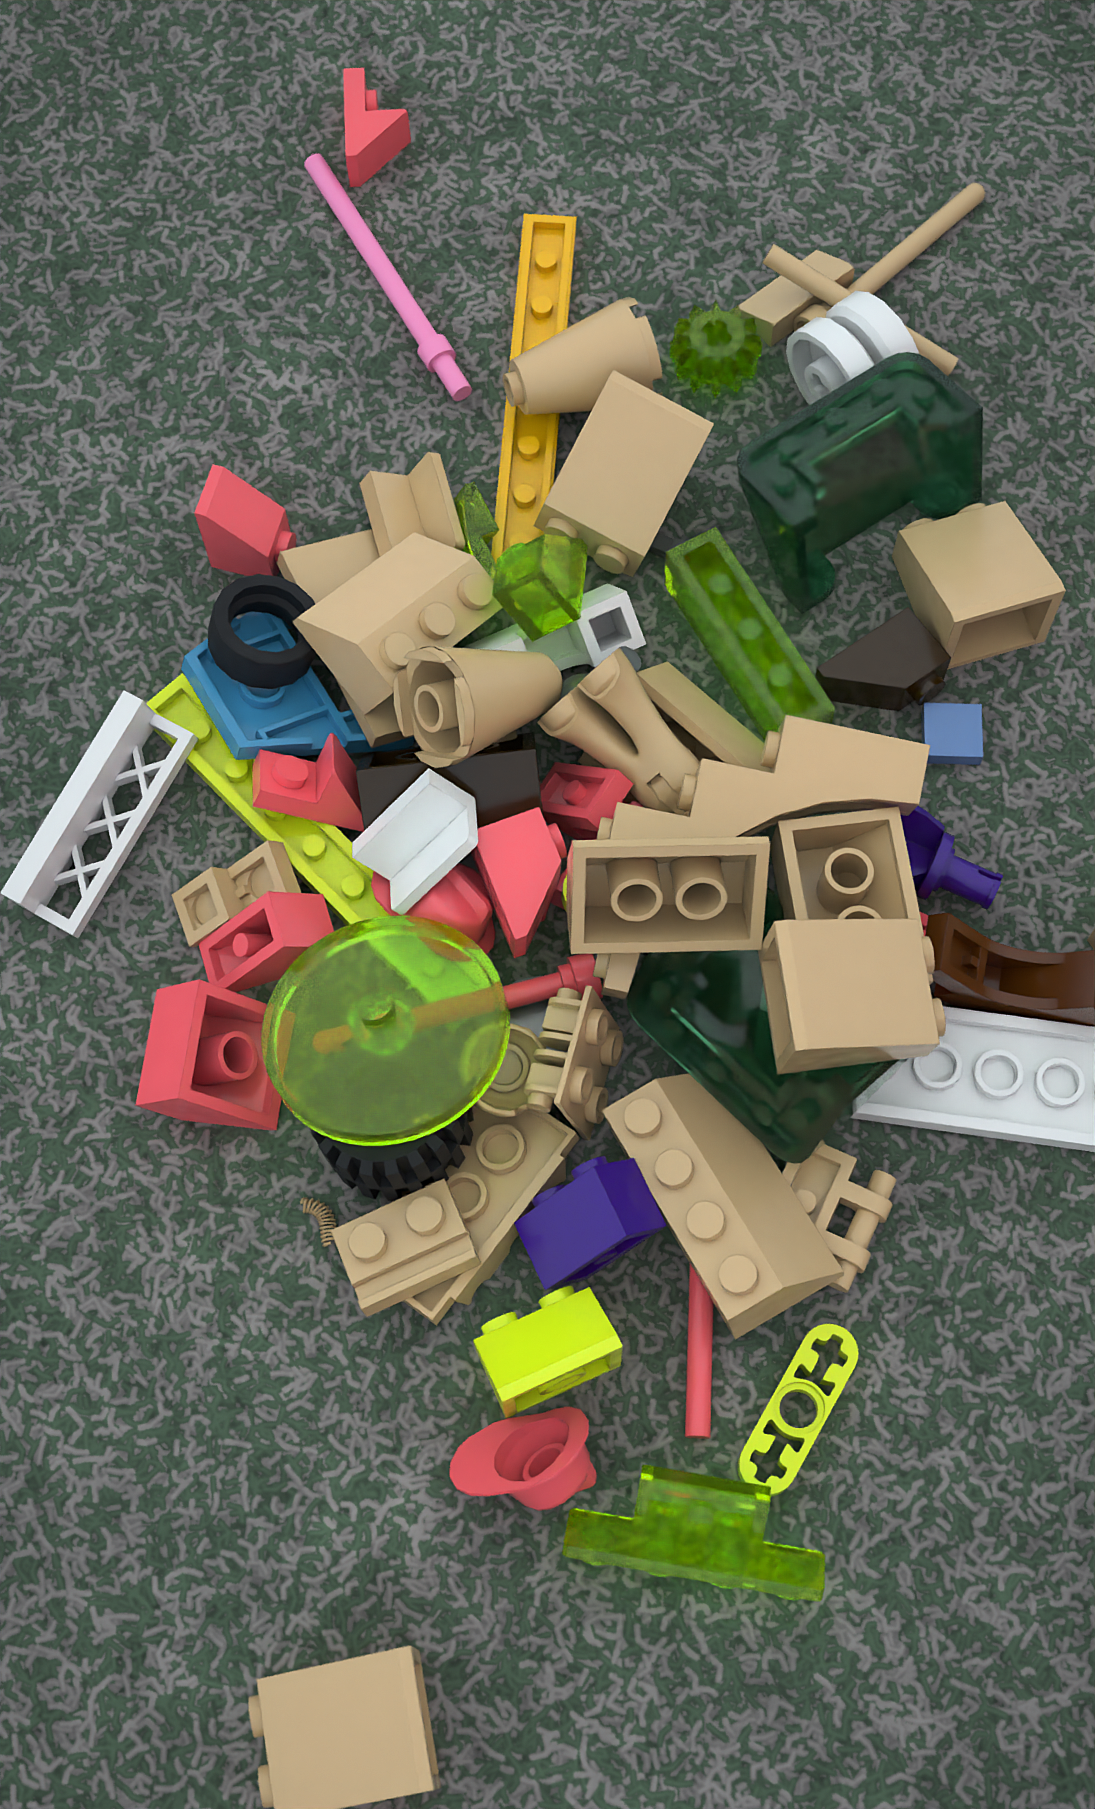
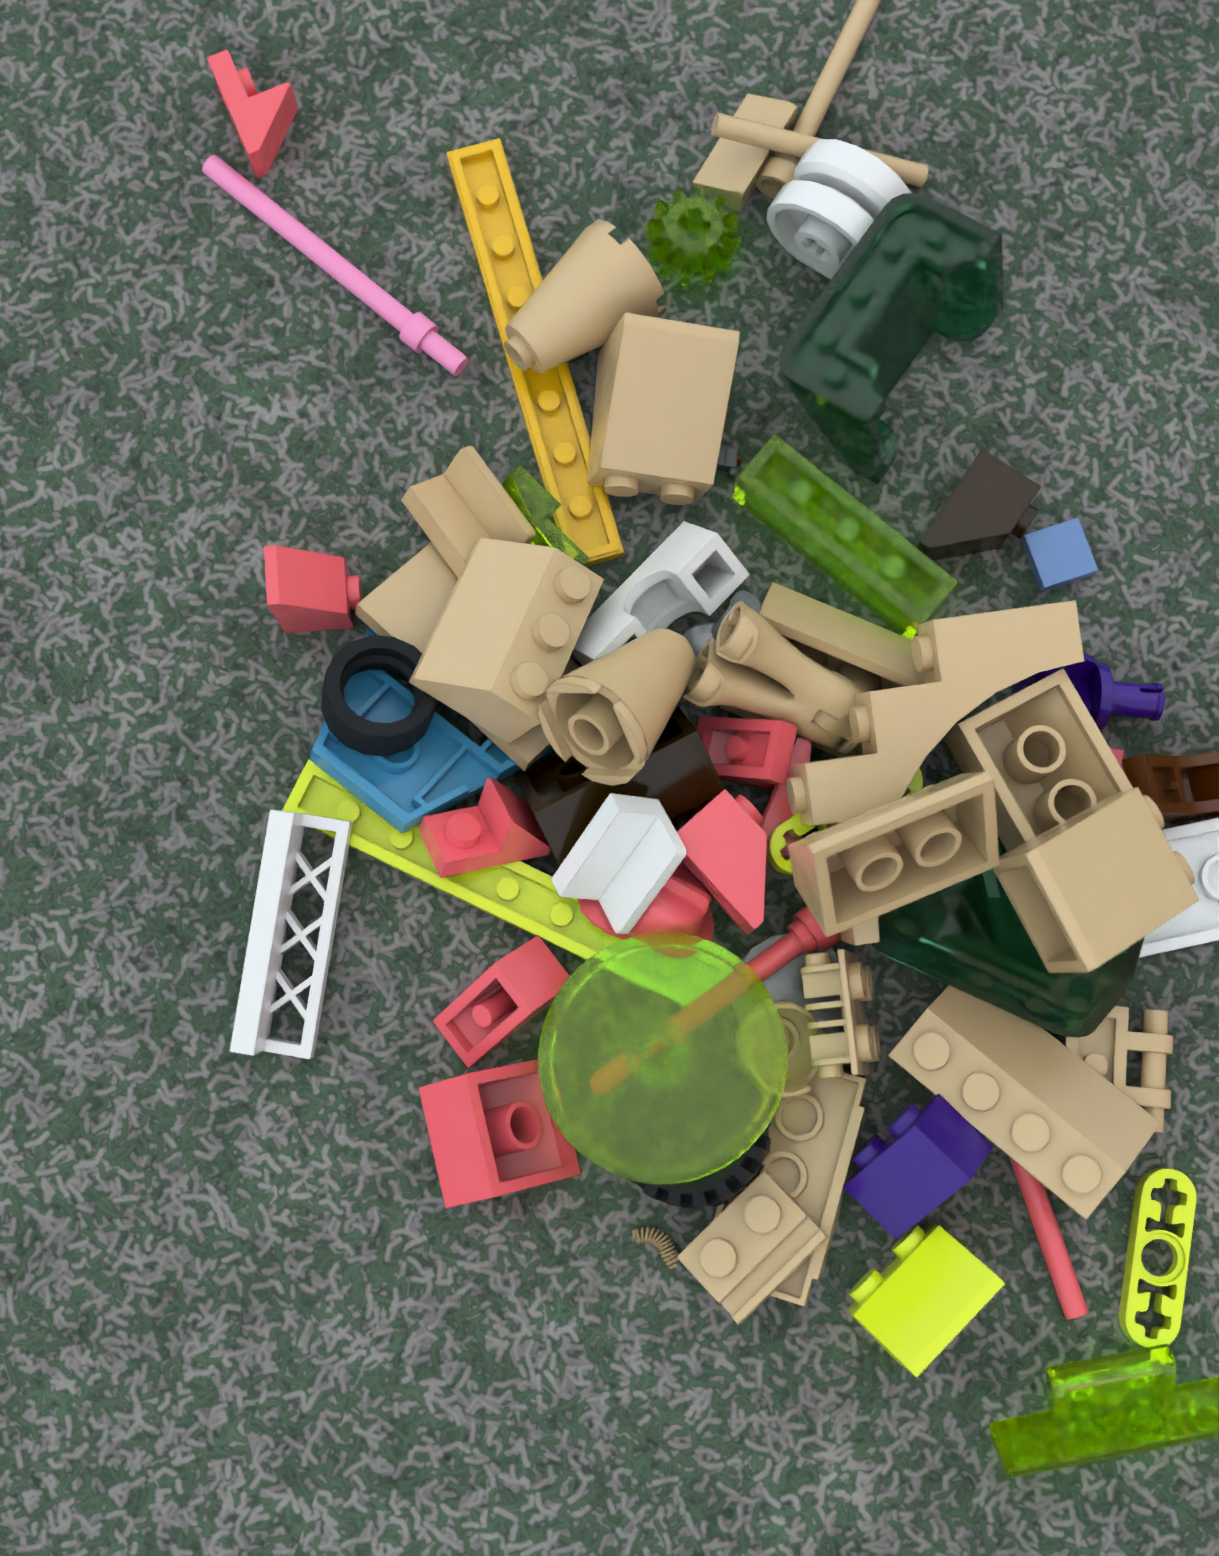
camera: 25 degrees left, 10 degrees up
tan slope [172,840,301,947] -> none
coral piece [449,1406,597,1511] -> none
clear neon green slope [492,534,588,642] -> none
tan slope [892,501,1066,669] -> none

